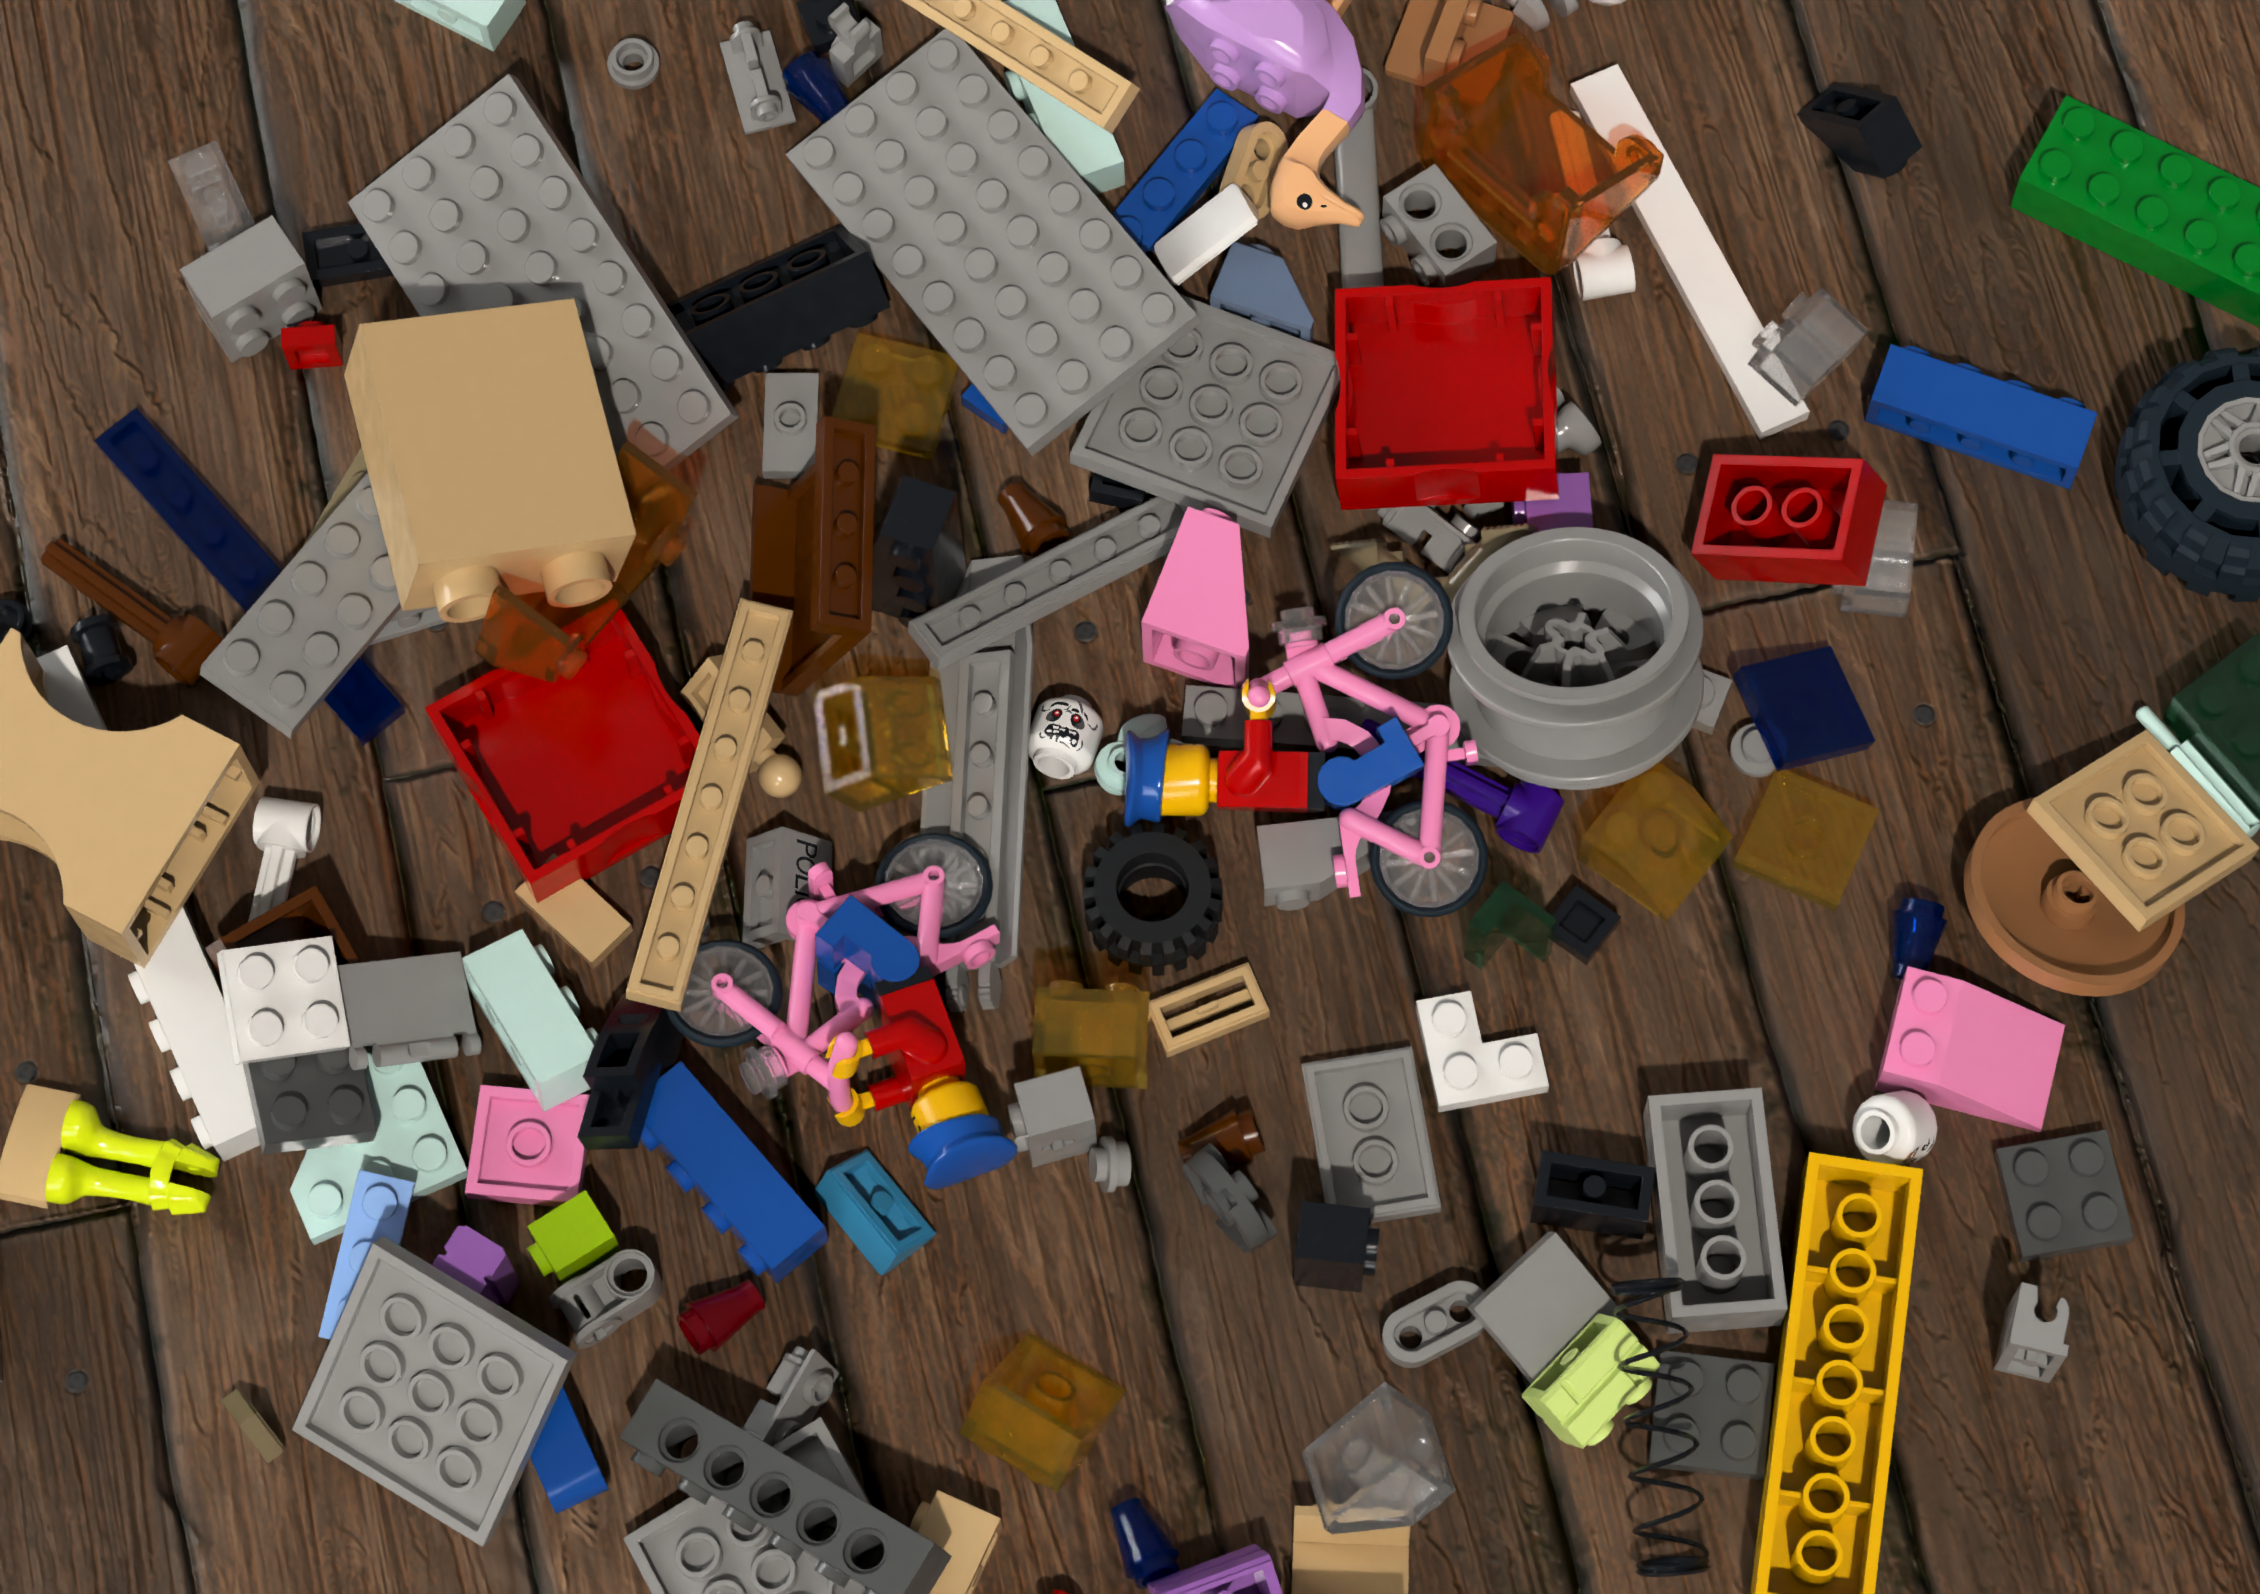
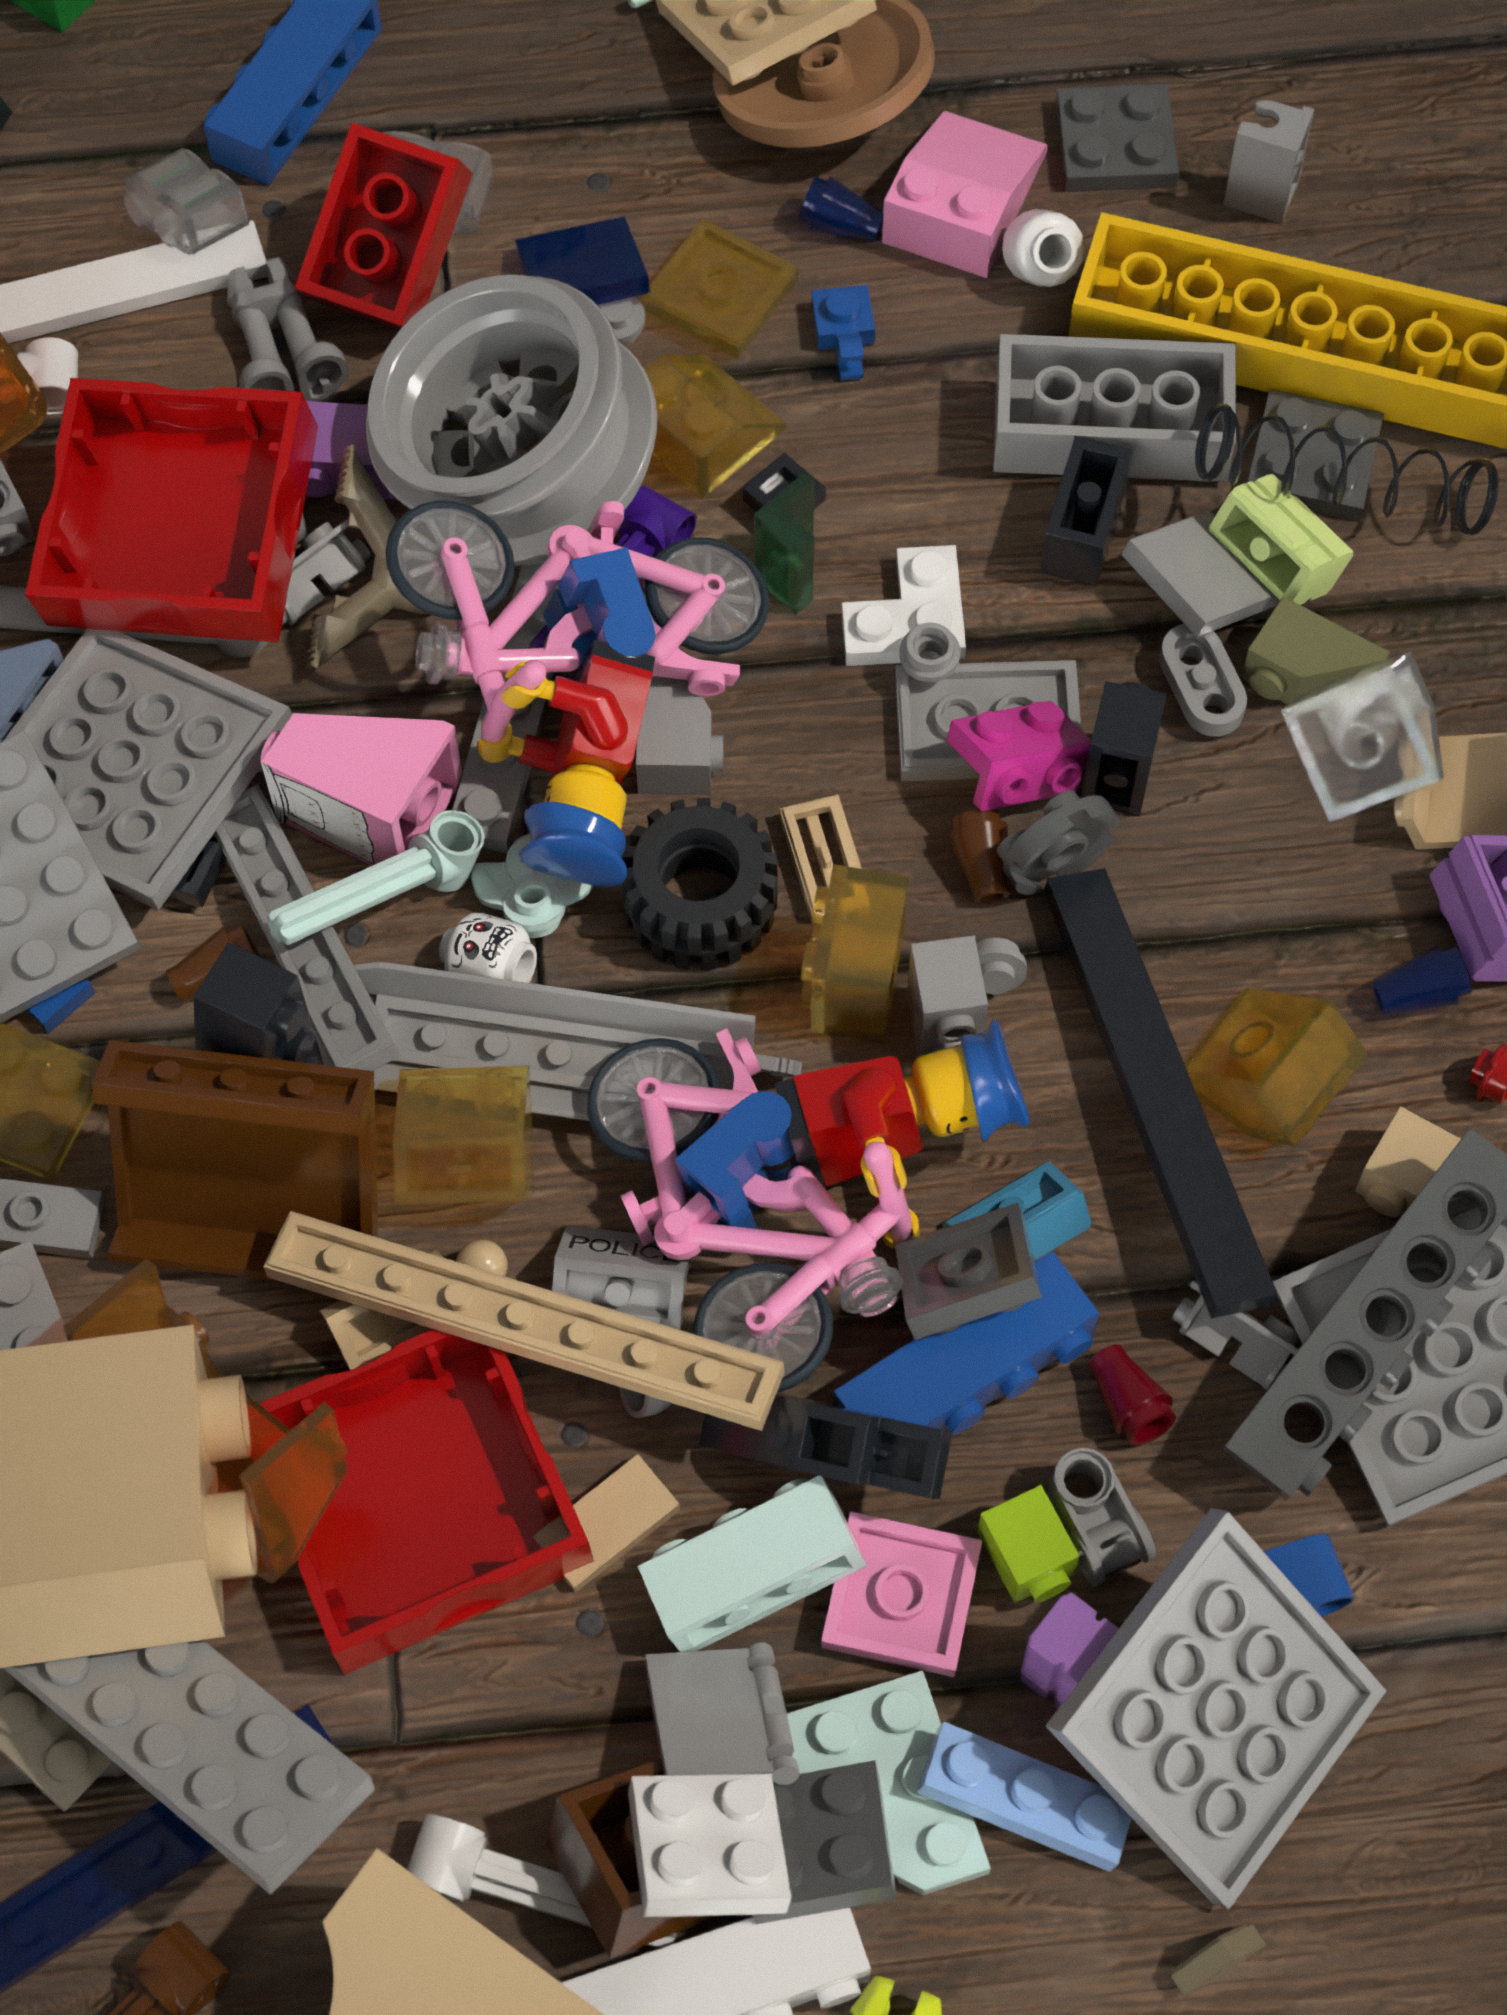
camera: 85 degrees left, 5 degrees down
none -> light grey piece [227,257,349,402]
none -> light aqua axle [267,810,485,945]
none -> blue plate [811,285,875,381]
none -> dark grey plate [895,1202,1042,1340]
none -> light grey plate [900,622,960,682]
none -> dark pink bracket [947,701,1091,811]
none -> black tile [1044,868,1278,1319]
none -> olive slope [1241,596,1390,708]

